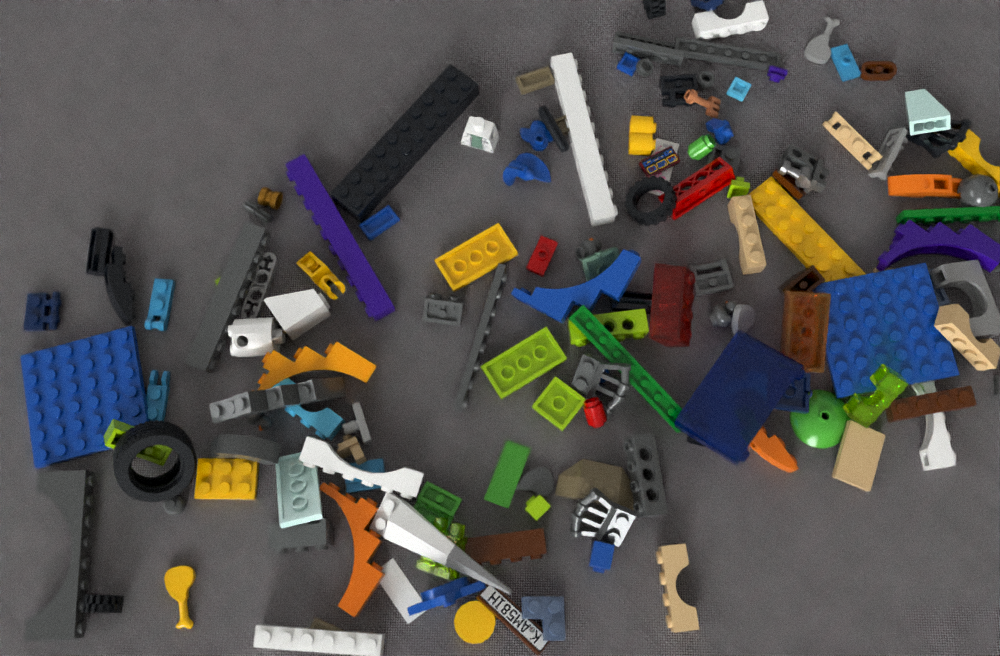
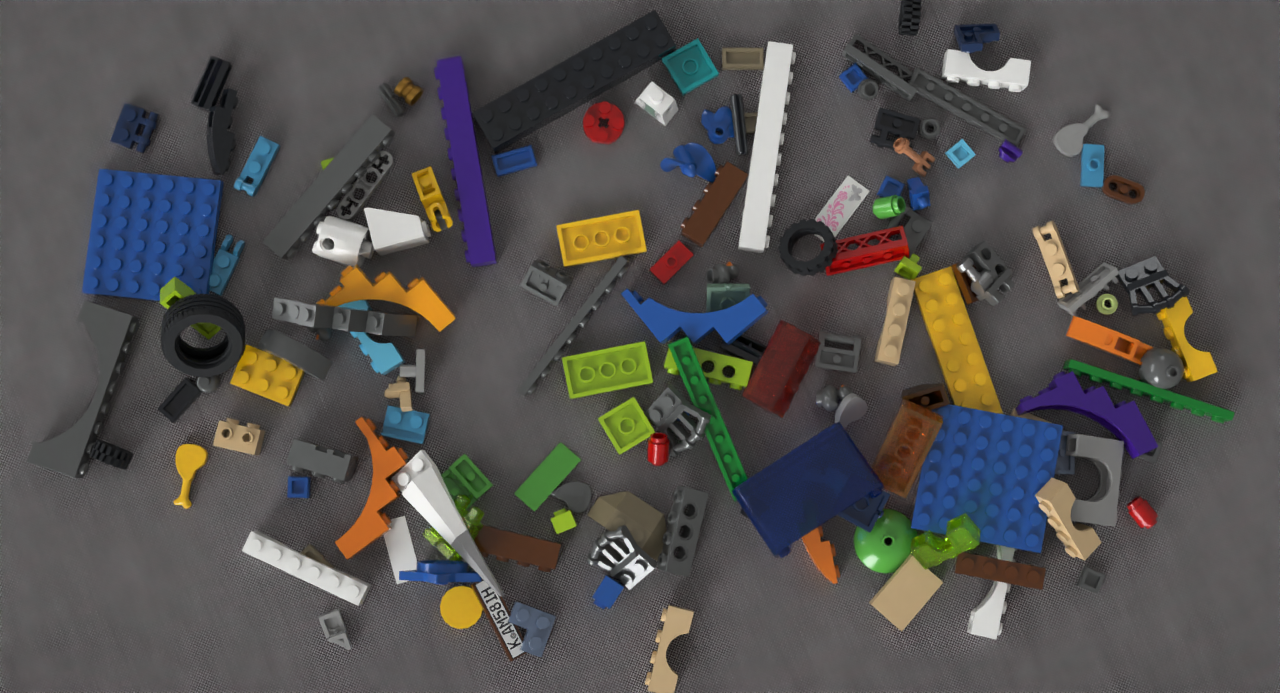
camera: 20 degrees right, 10 degrees up
light aqua plate [275,452,323,528] -> none
white arch [299,436,424,499] -> none
yellow brick [628,115,656,156] -> none
tile [639,146,681,178] -> none
light aqua slope [905,89,951,135] -> none
none -> black tile [158,377,203,423]
none -> tan brick [213,418,265,456]
none -> blue tile [287,476,311,498]
none -> red plate [583,101,624,144]
none -> teal plate [662,38,719,96]
none -> reddish brown brick [680,161,748,248]
none -> blue tile [877,175,905,197]
none -> yellowish green plate [1096,294,1118,315]

